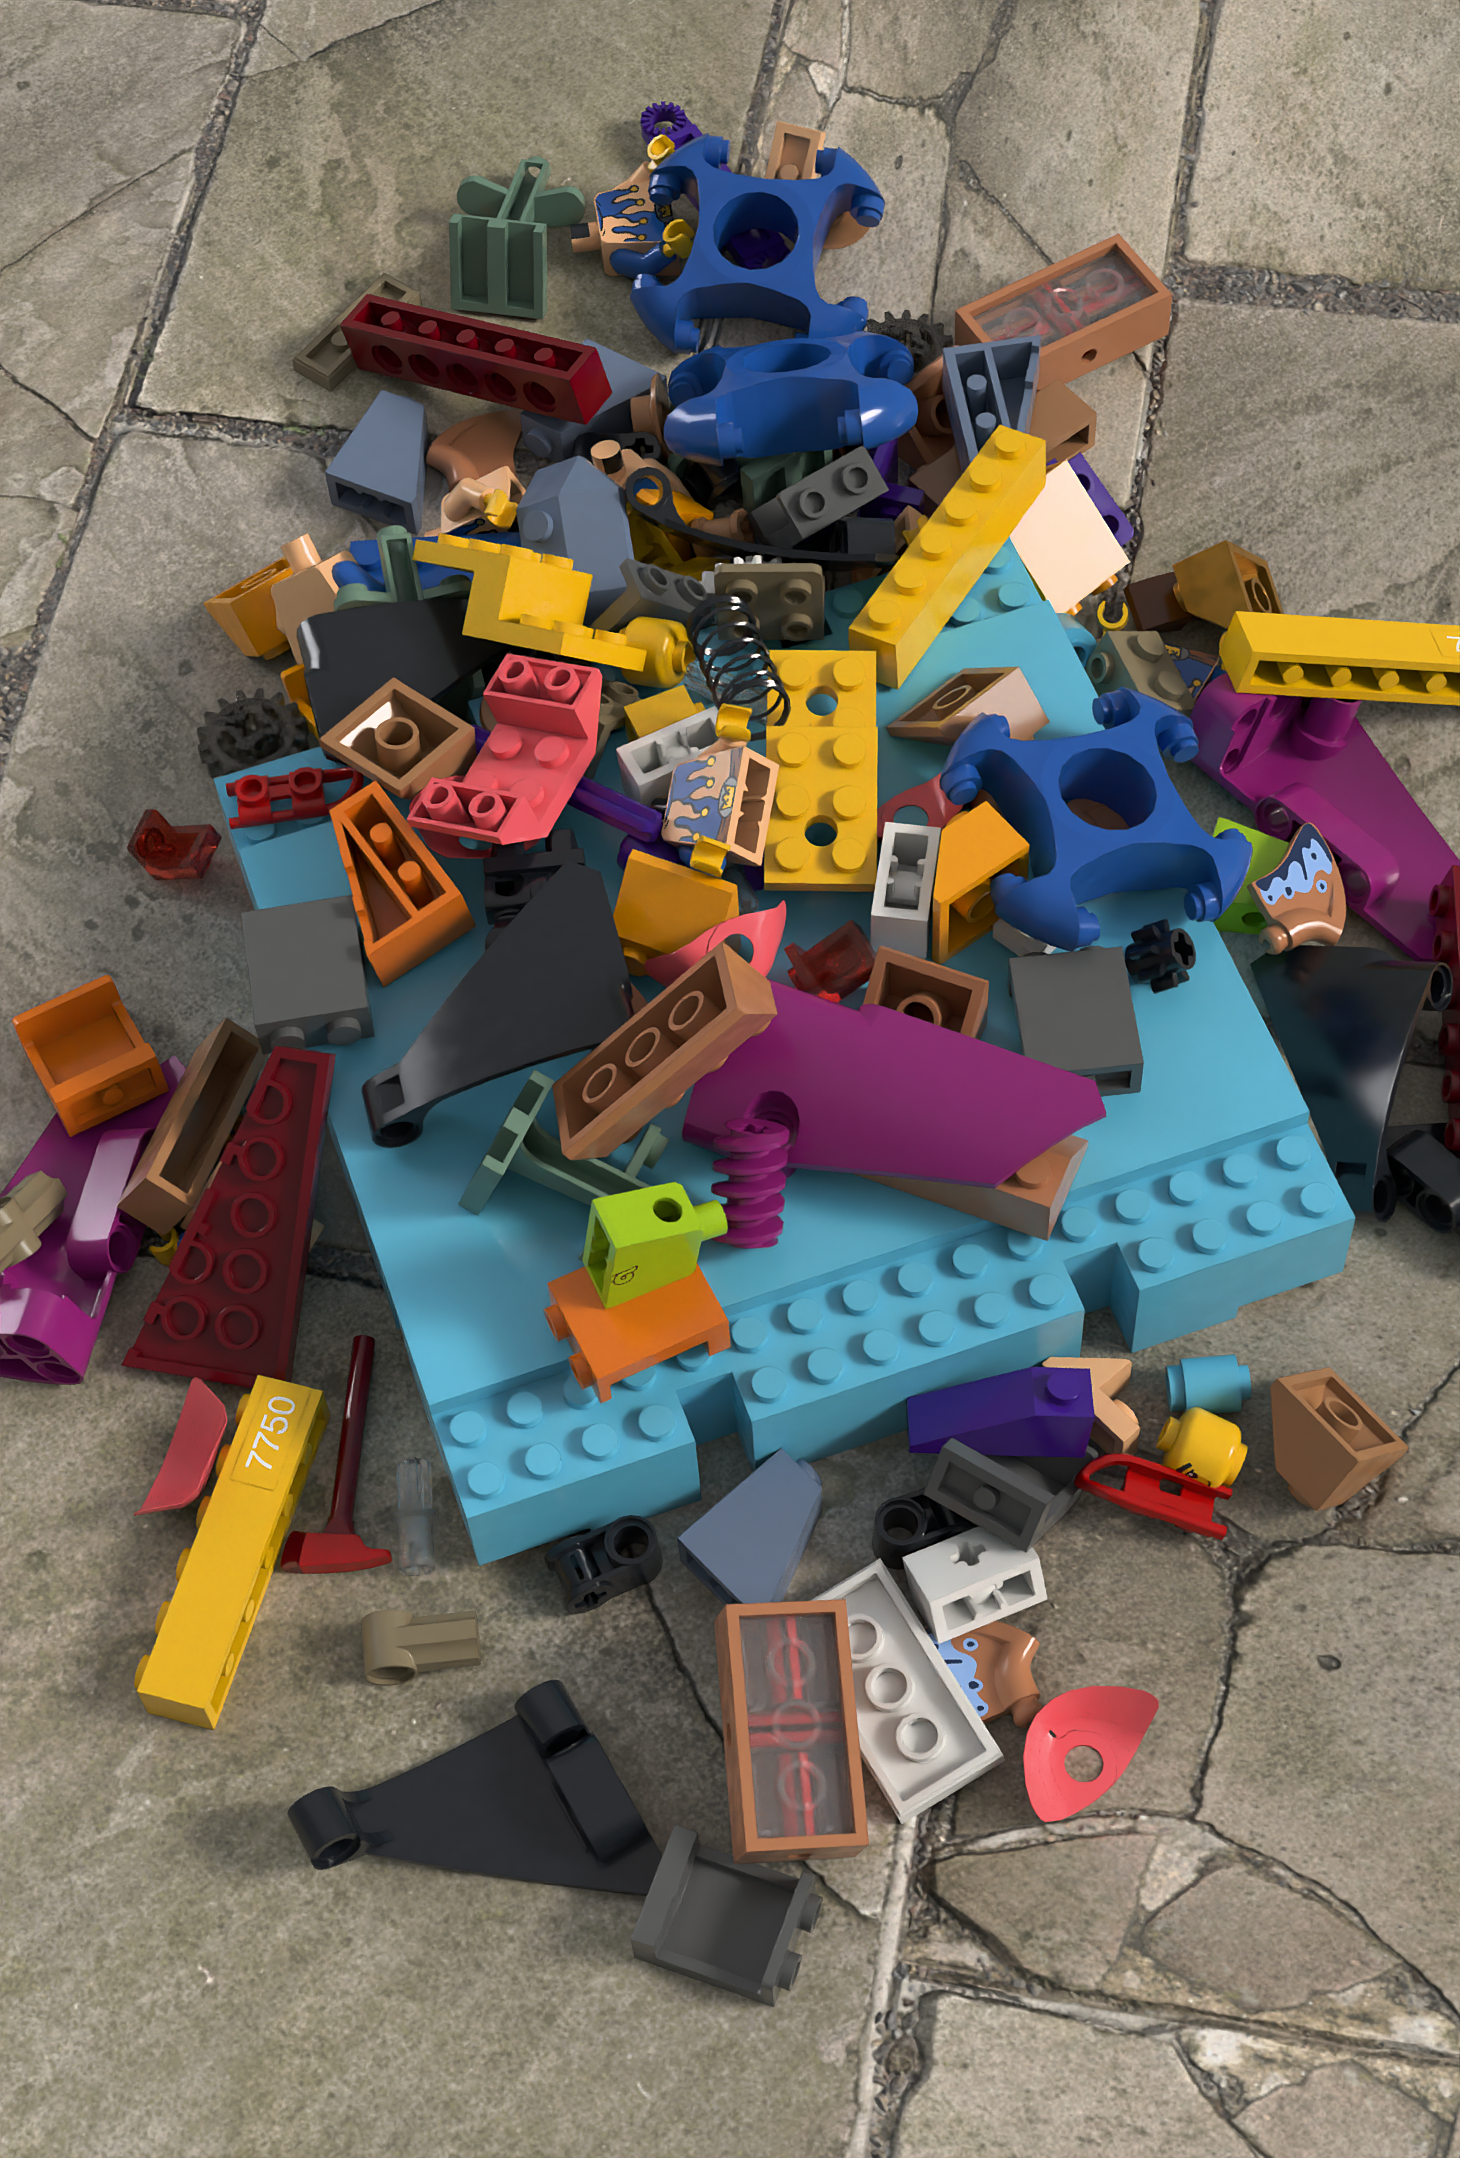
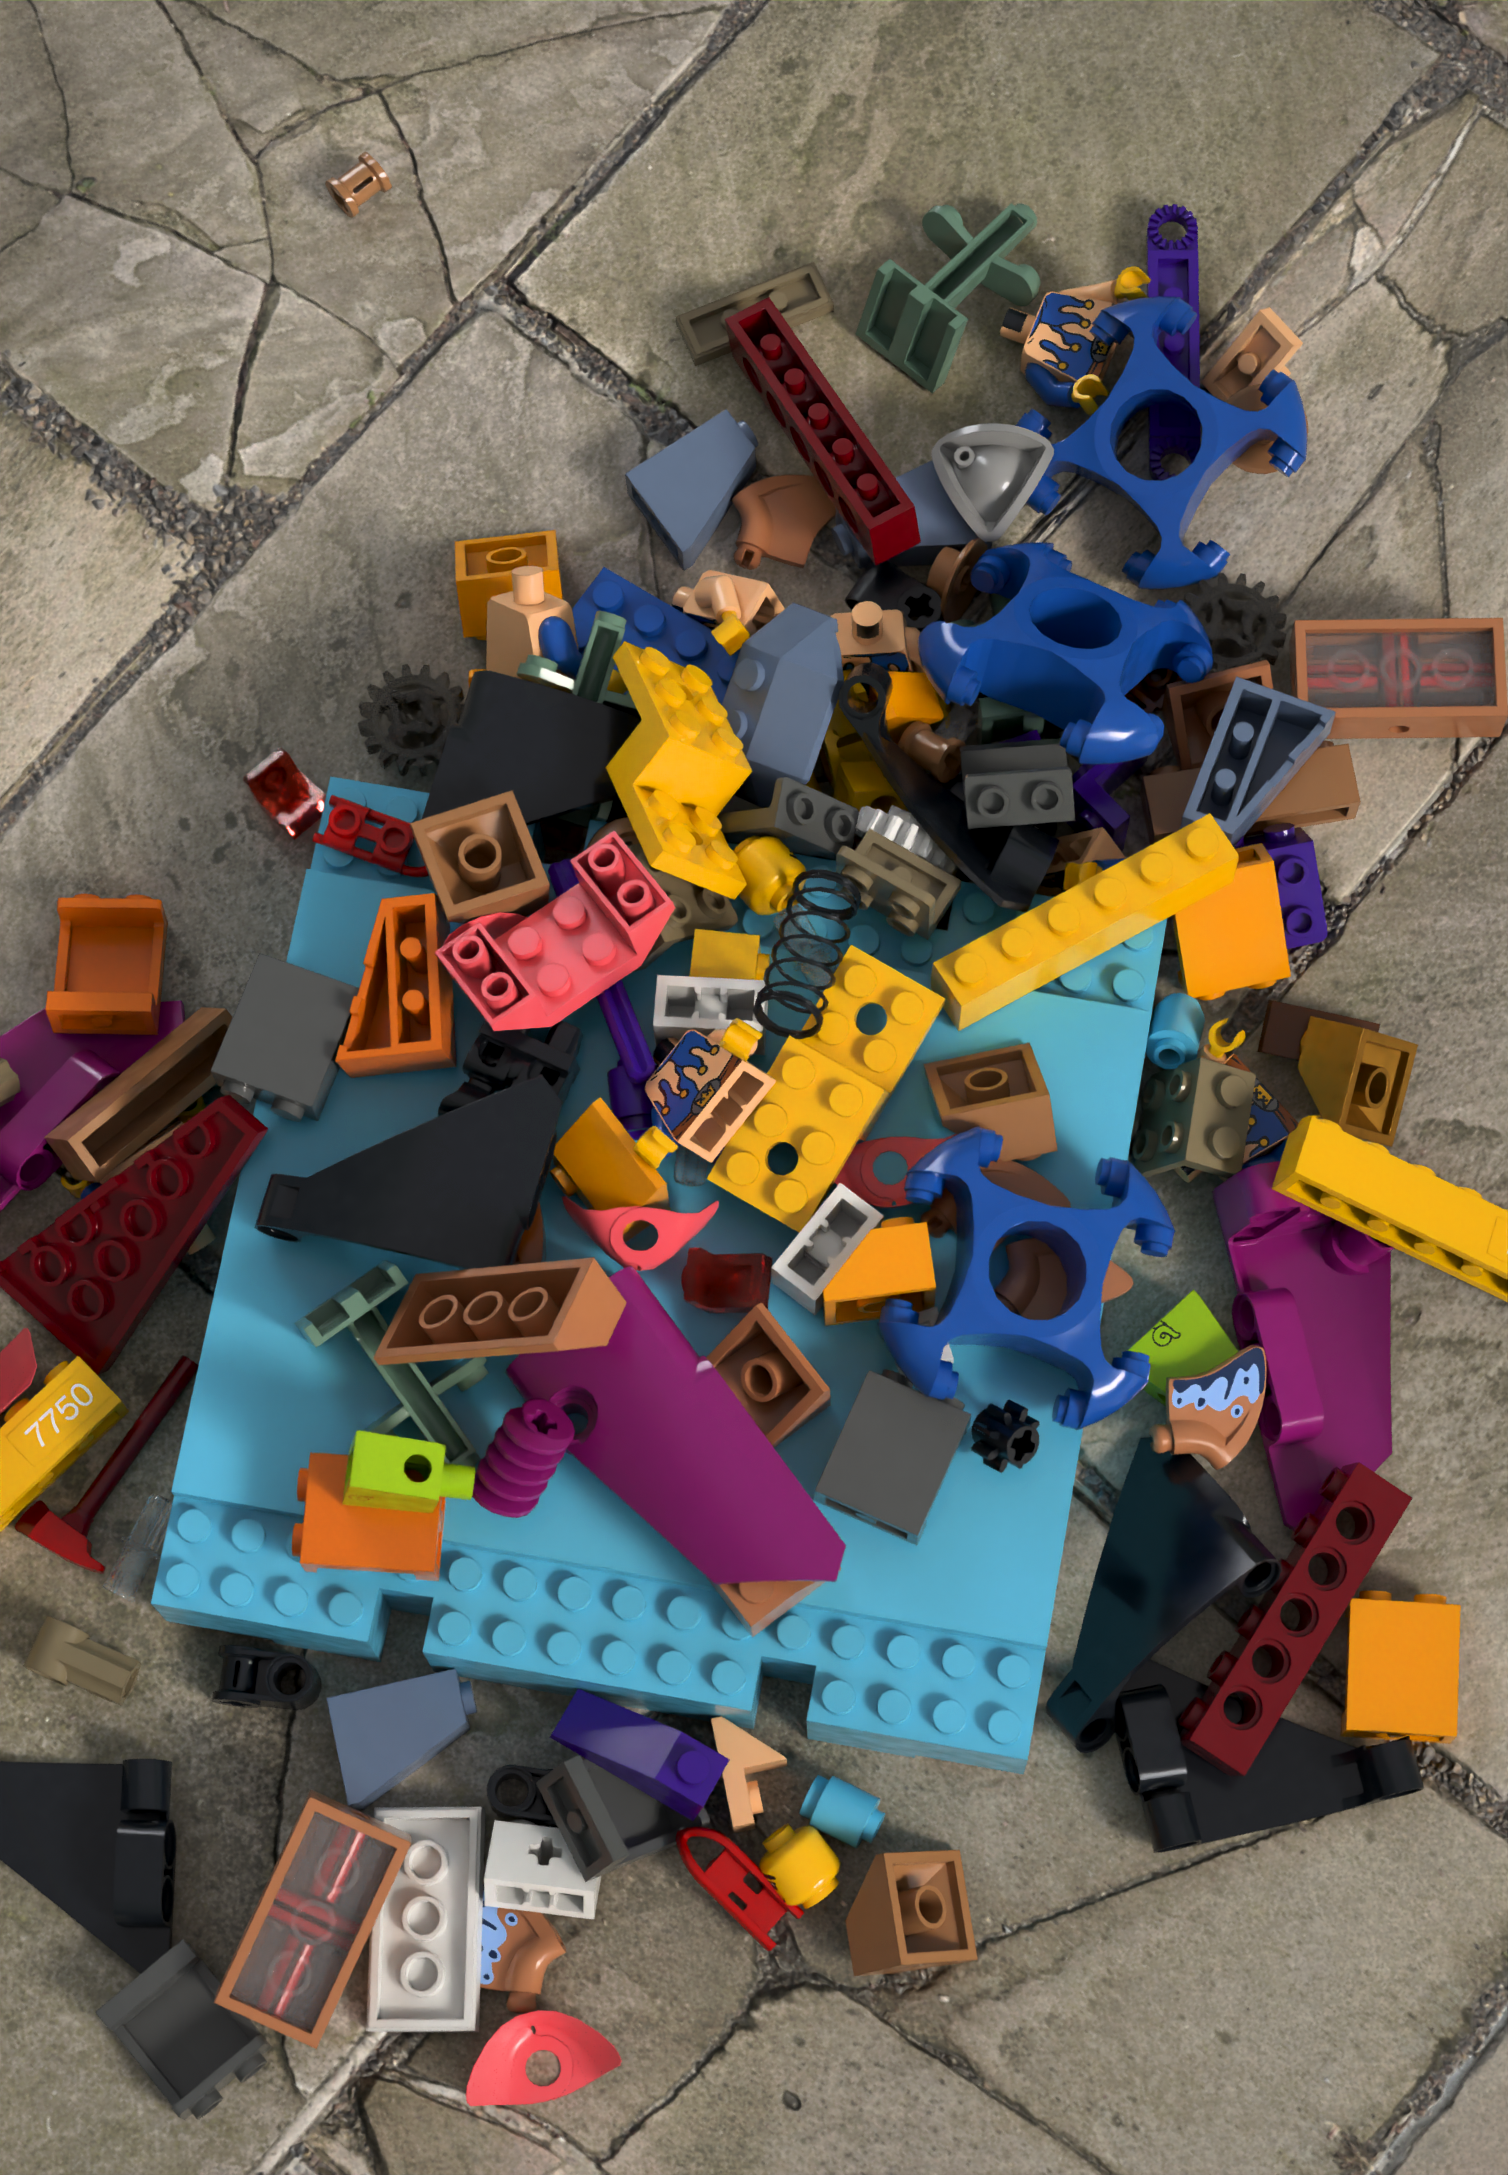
camera: 30 degrees right, 15 degrees up
none -> light grey hat [931,423,1054,542]

